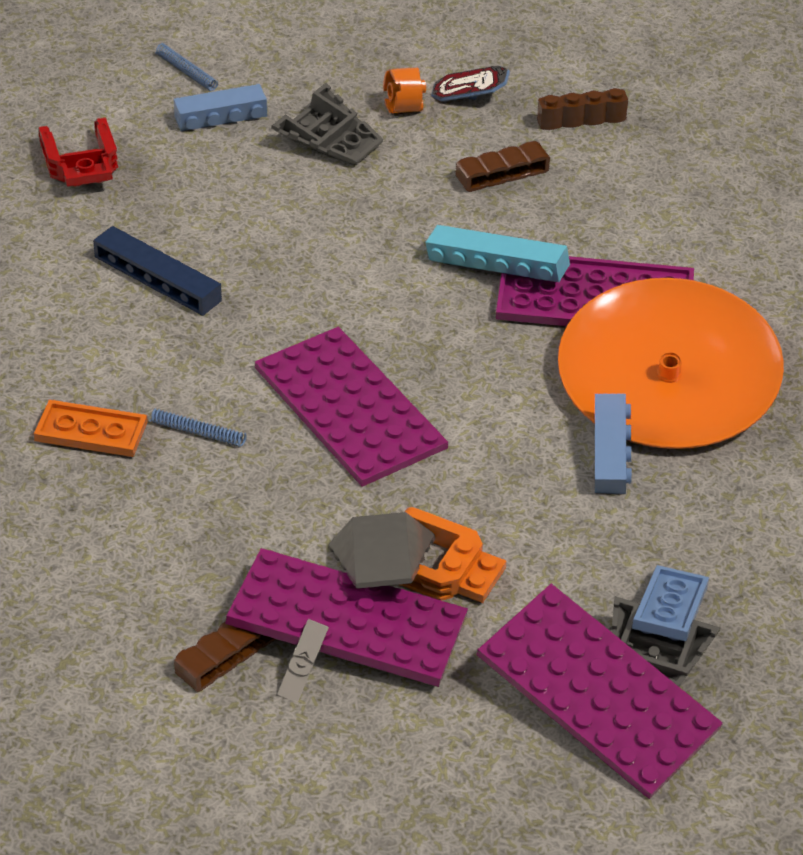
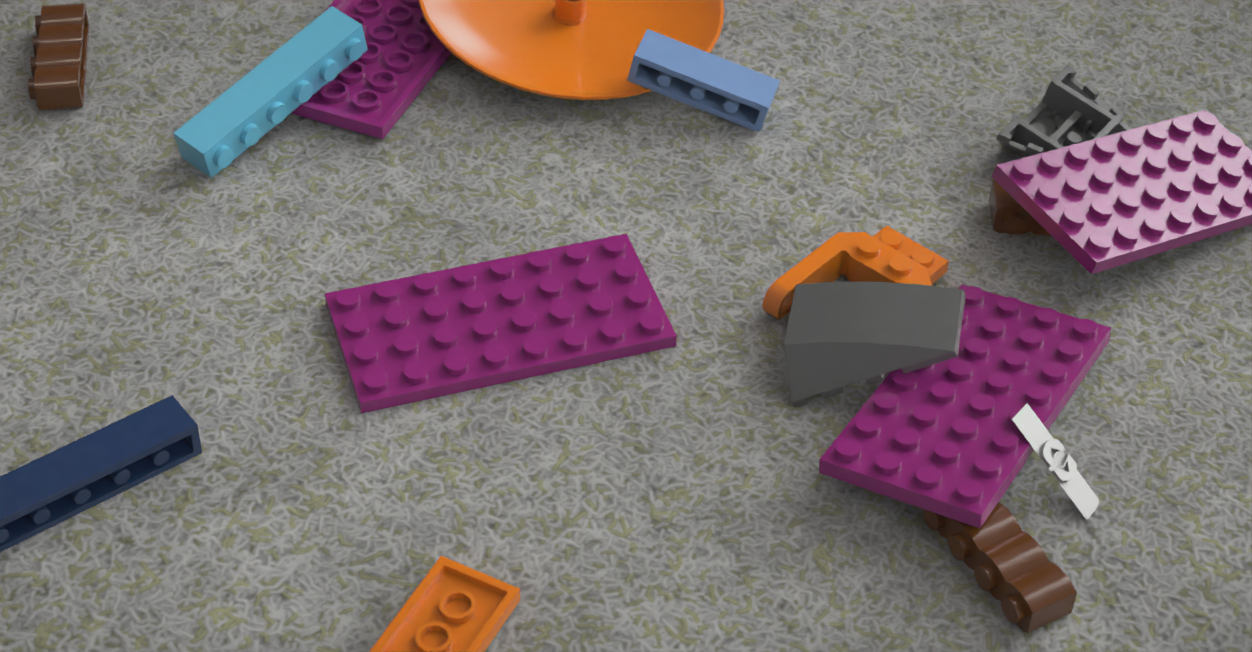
camera: 75 degrees left, 0 degrees up
medium blue piece [149,408,247,447] -> none
medium blue plate [632,565,709,641] -> none

